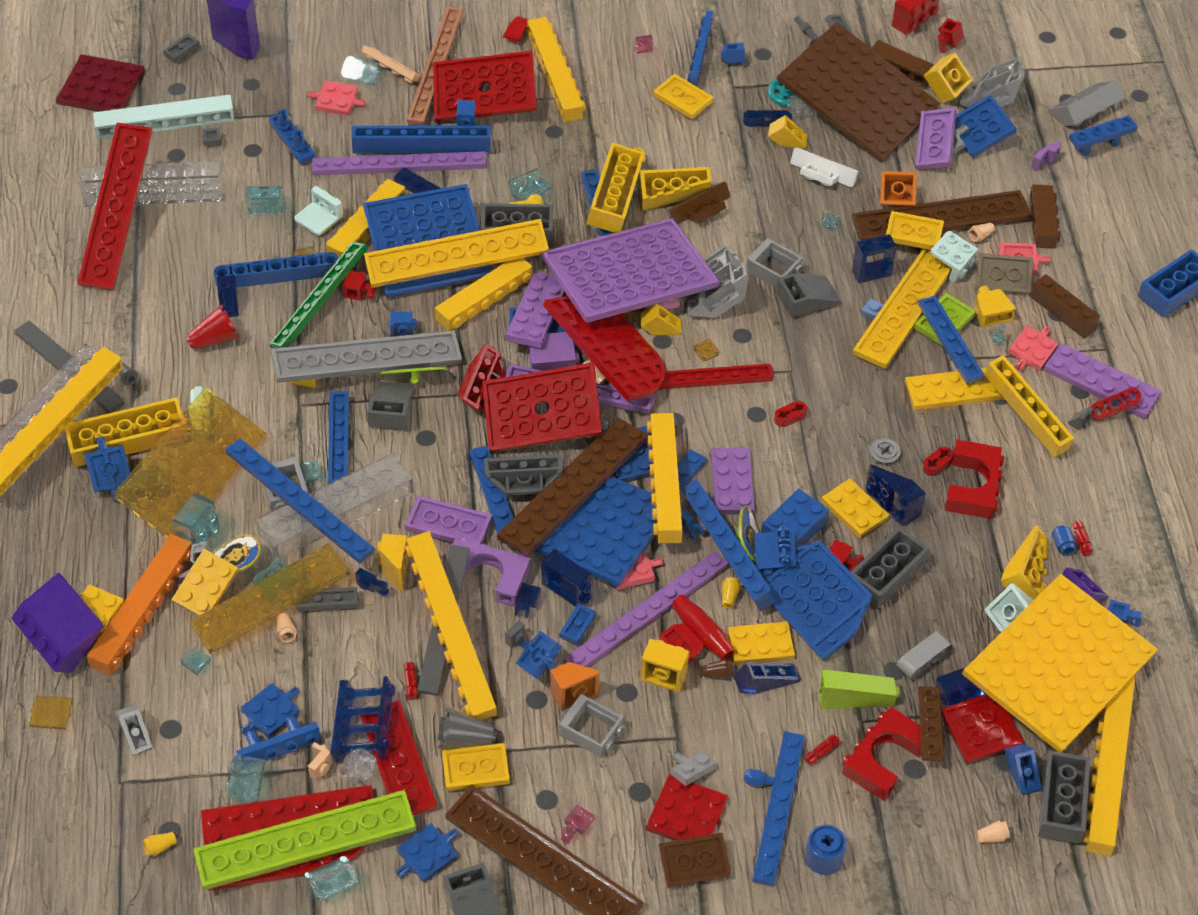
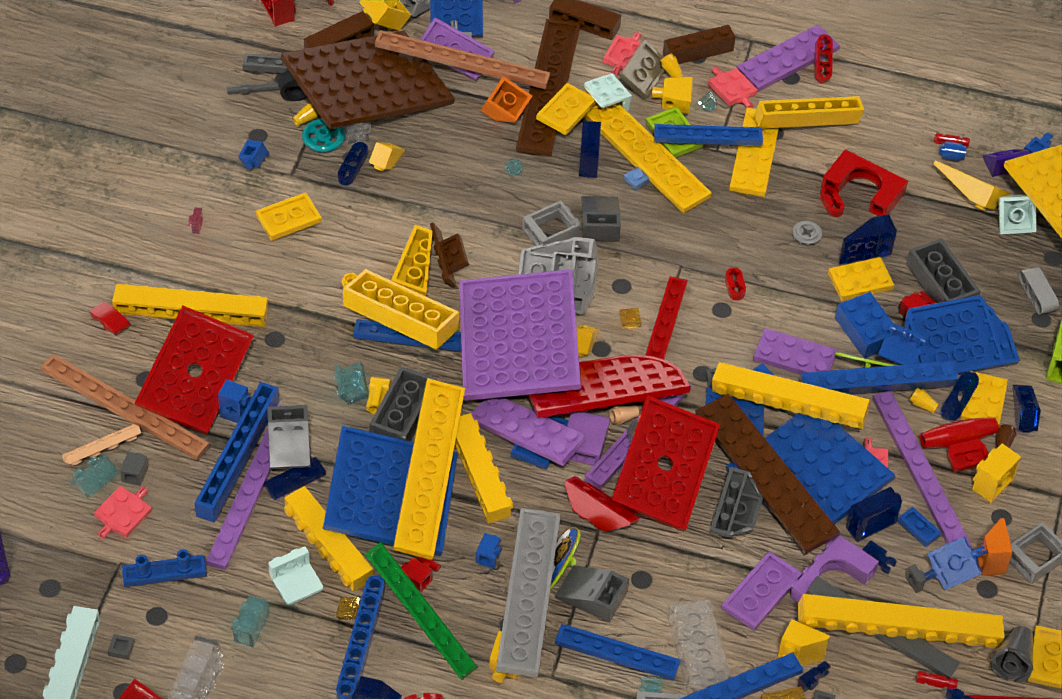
camera: 70 degrees left, 0 degrees up
blue plate [469,445,513,544] -> none
blue plate [687,10,713,87] -> none
white bracket [790,147,858,187] -> none
light nougat cone [968,223,995,242] -> none
dark grey slope [1068,407,1093,430] -> none
none -> dark grey brick [120,452,148,486]
none -> slope [268,405,310,469]
none -> nougat plate [375,30,550,89]
none -> yellow cone [660,53,683,78]
none -> clear blue beam [941,372,979,421]

